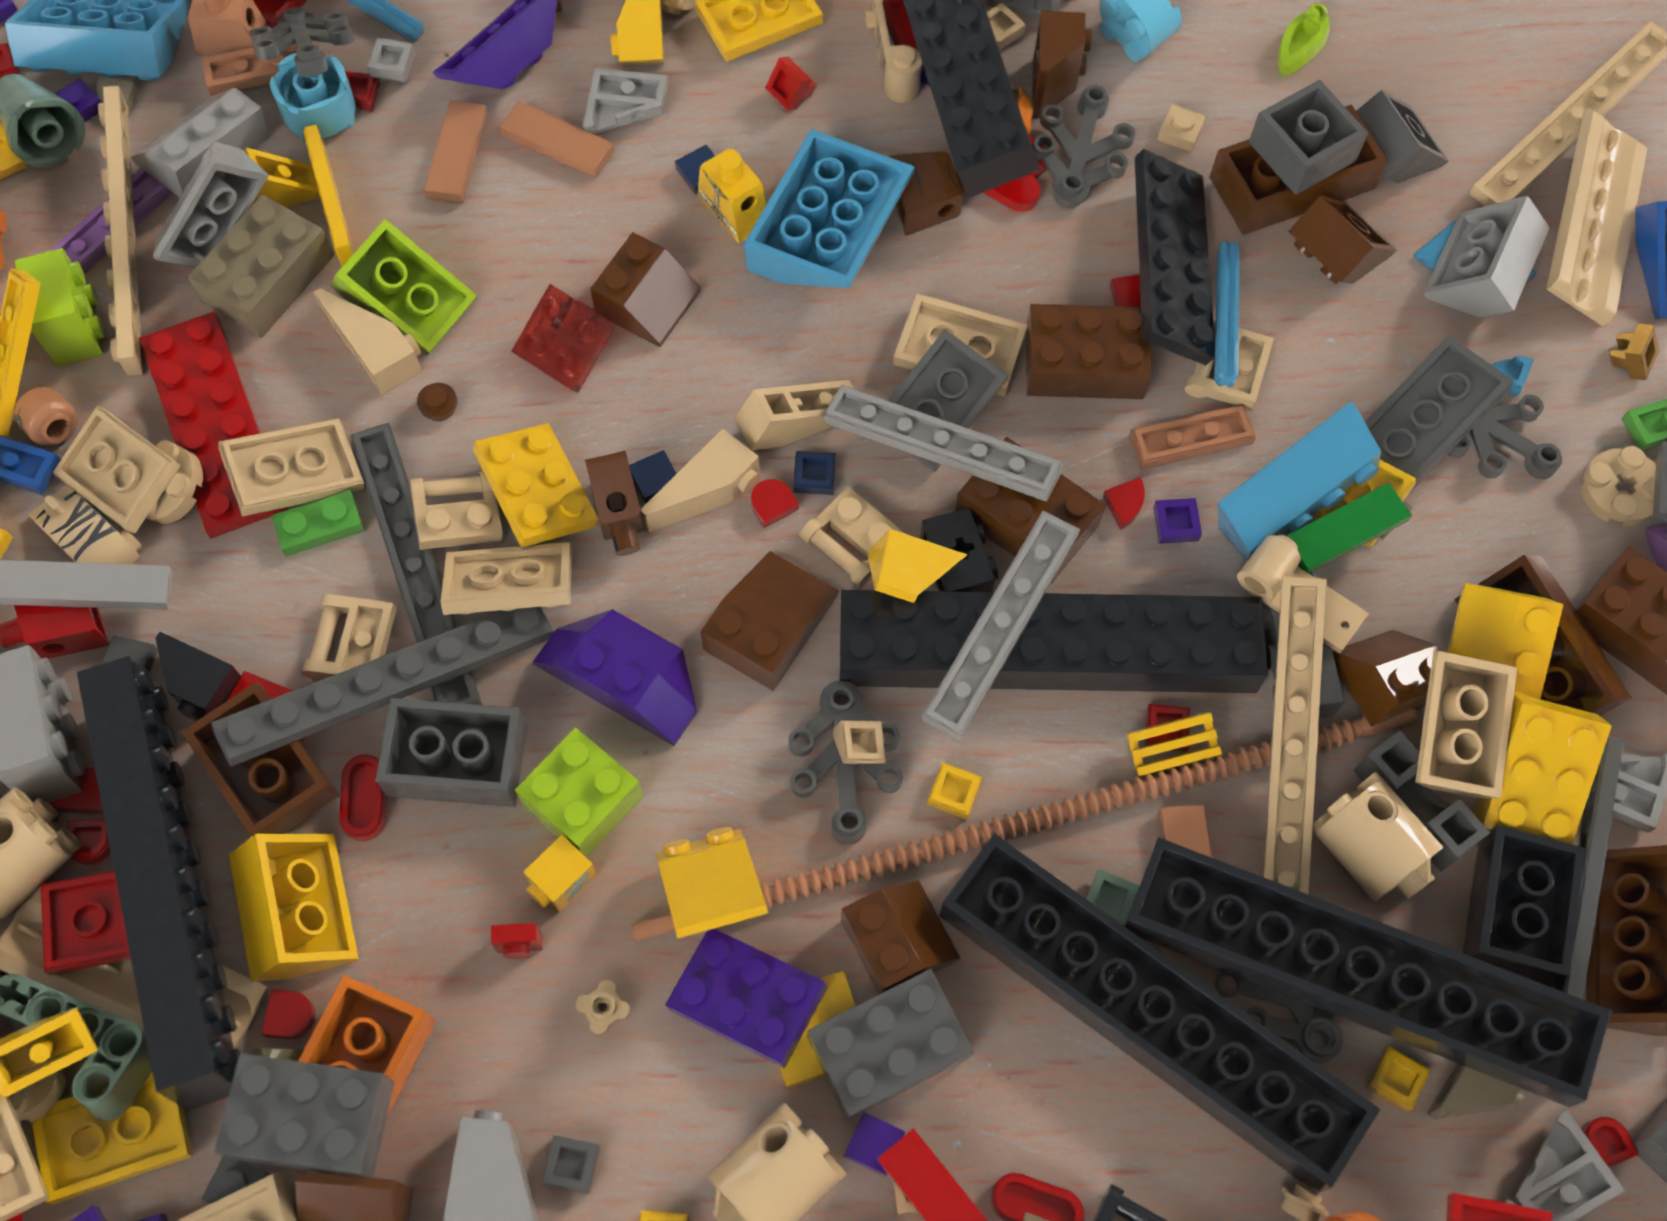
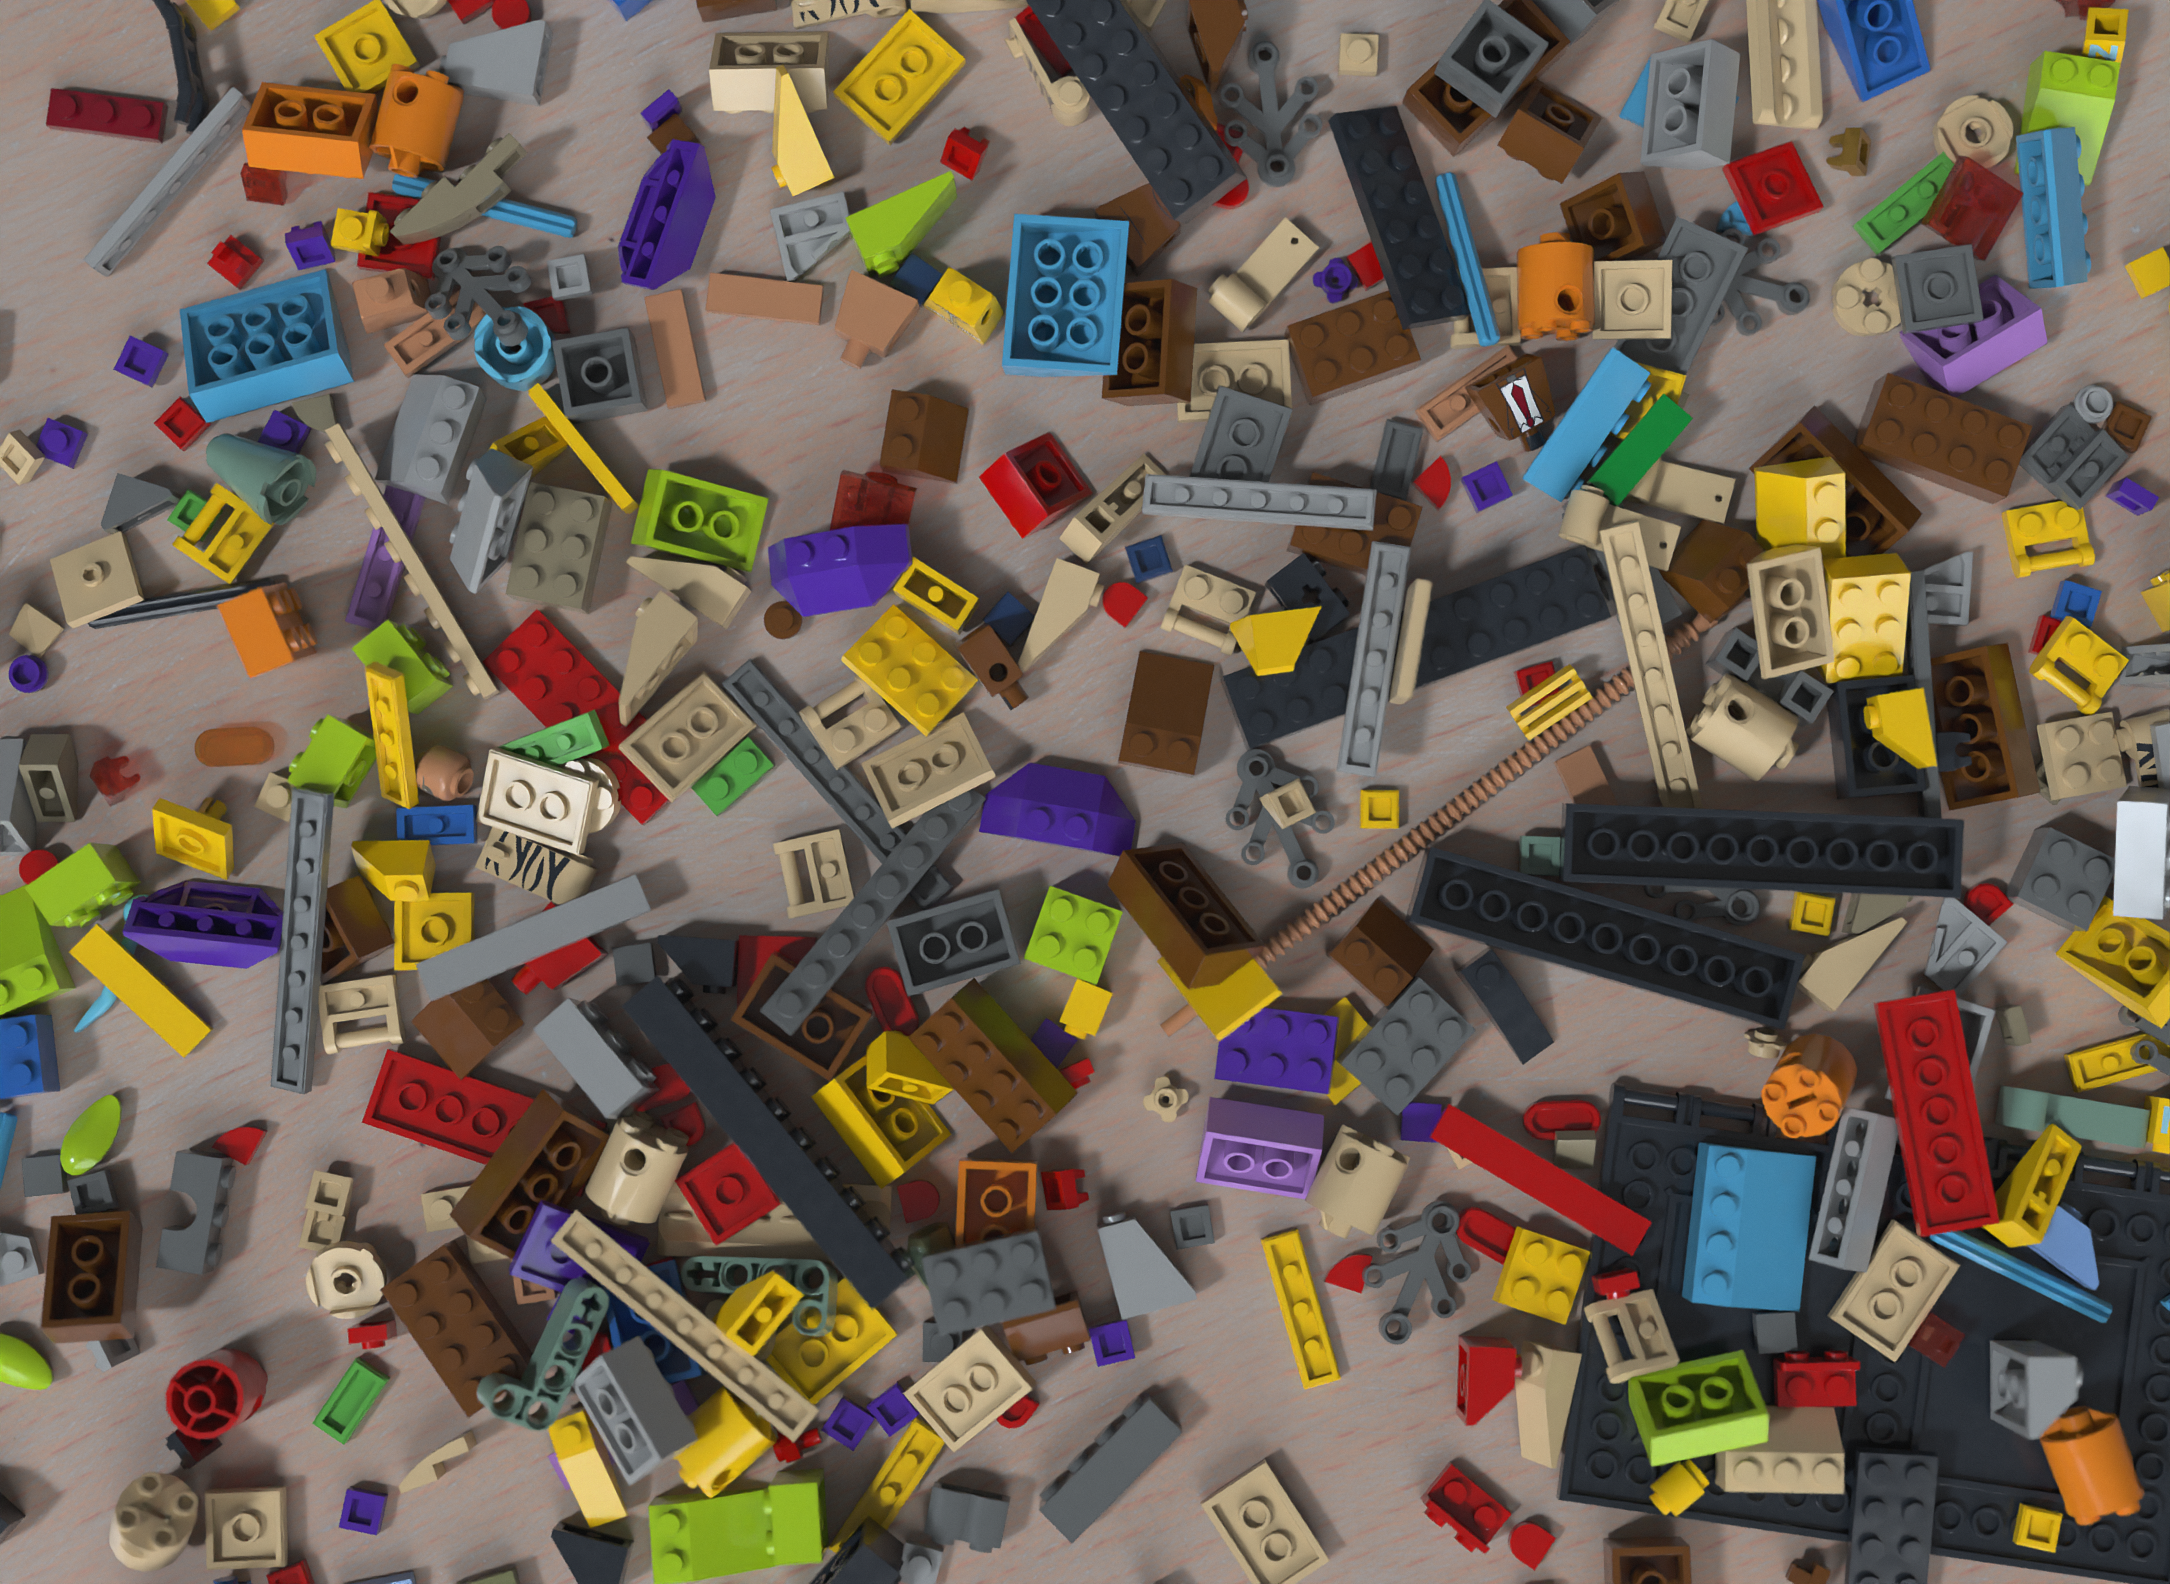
camera: 20 degrees left, 20 degrees up
none -> bright green plate [498,710,609,766]
none -> dark grey brick [552,327,648,425]
none -> tan slope [619,590,698,727]
none -> dark purple wedge [768,524,912,617]
none -> nougat torso [835,270,920,369]
none -> lime slope [845,170,957,277]
none -> yellow slope [866,1031,953,1105]
none -> yellow brick [893,557,980,635]
none -> reddish brown brick [908,978,1078,1153]
none -> red slope [979,432,1093,539]
none -> dark purple tile [1031,1017,1077,1069]
none -> red tile [1041,1169,1089,1210]
none -> reddish brown brick [1102,279,1198,406]
none -> reddish brown slope [1107,842,1266,990]
none -> medium lavender slope [1195,1097,1324,1199]
none -> tan door [1208,217,1319,332]
none -> dark purple plate [1312,258,1358,303]
none -> dark grey tile [1369,419,1424,501]
none -> tan tile [1388,579,1432,705]
none -> black slope [1455,949,1554,1065]
none -> reddish brown torso [1465,353,1556,452]
none -> orange cylinder [1517,232,1595,341]
none -> reddish brown slope [1559,171,1667,261]
none -> tan plate [1593,260,1673,340]
none -> tan door [1624,457,1736,524]
none -> red tile [1722,141,1824,235]
none -> tan slope [1796,917,1907,1012]
none -> yellow slope [1864,688,1937,769]
none -> black tile [1936,730,1972,772]

